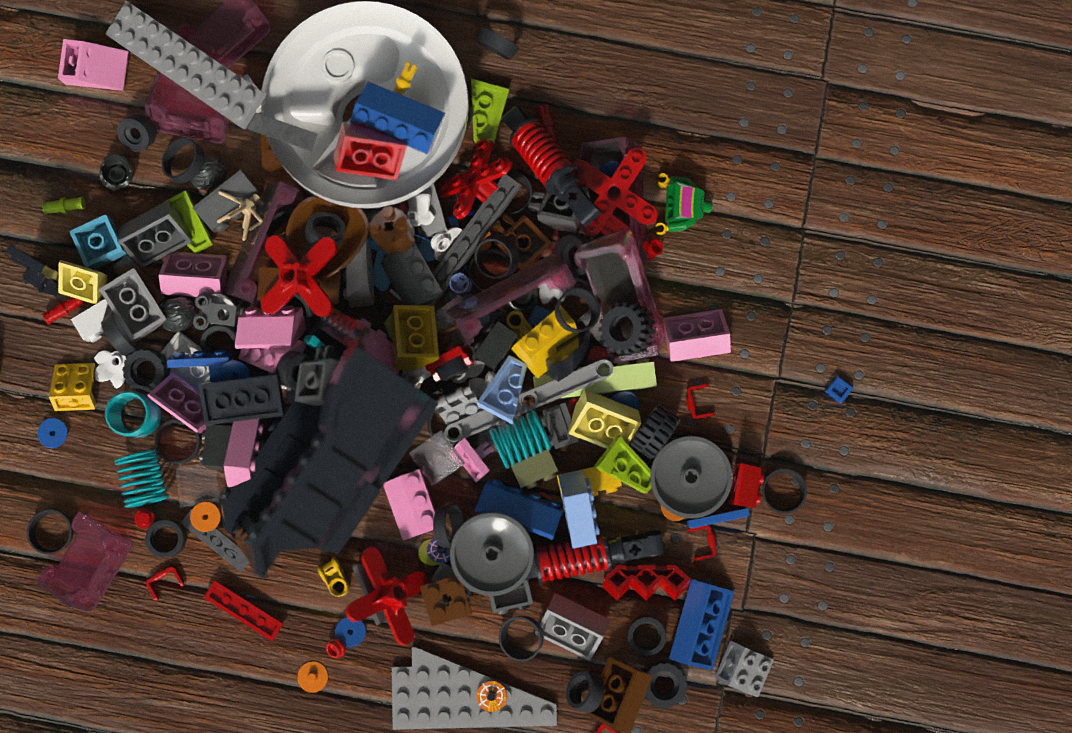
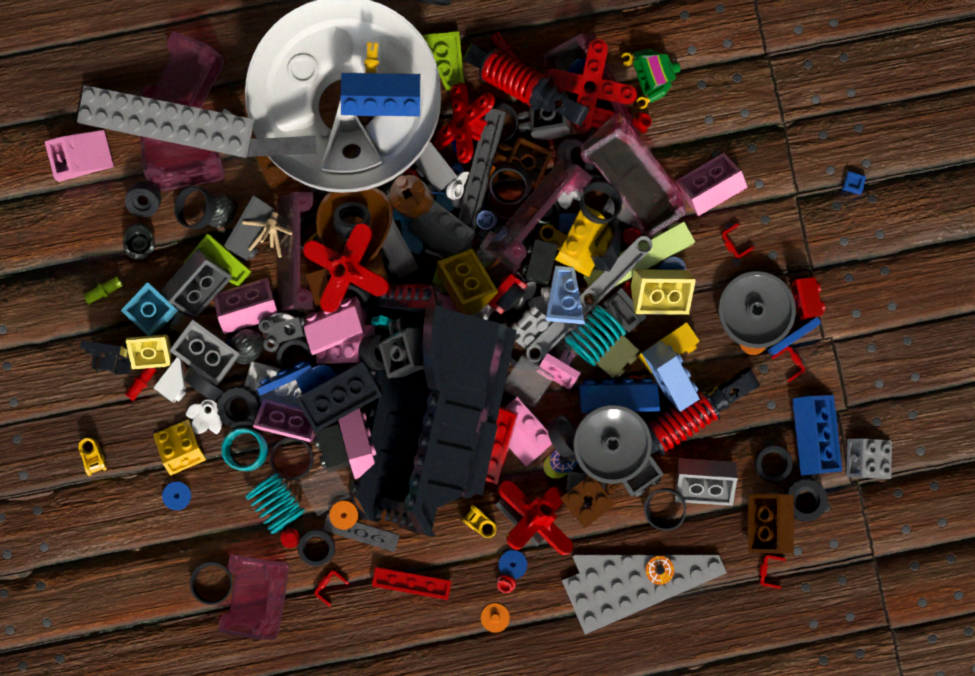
camera: 30 degrees left, 0 degrees up
red slope [333,122,407,180] -> none
white plate [407,194,435,226] -> none
black tyre [566,671,604,713] -> none
lime wing [594,437,651,493] -> none
black tyre [599,302,655,354] -> none
red brick [602,565,691,600] -> none
black tyre [631,404,680,459] -> none
black tyre [762,469,807,514] -> none
none -> red plate [486,406,519,485]

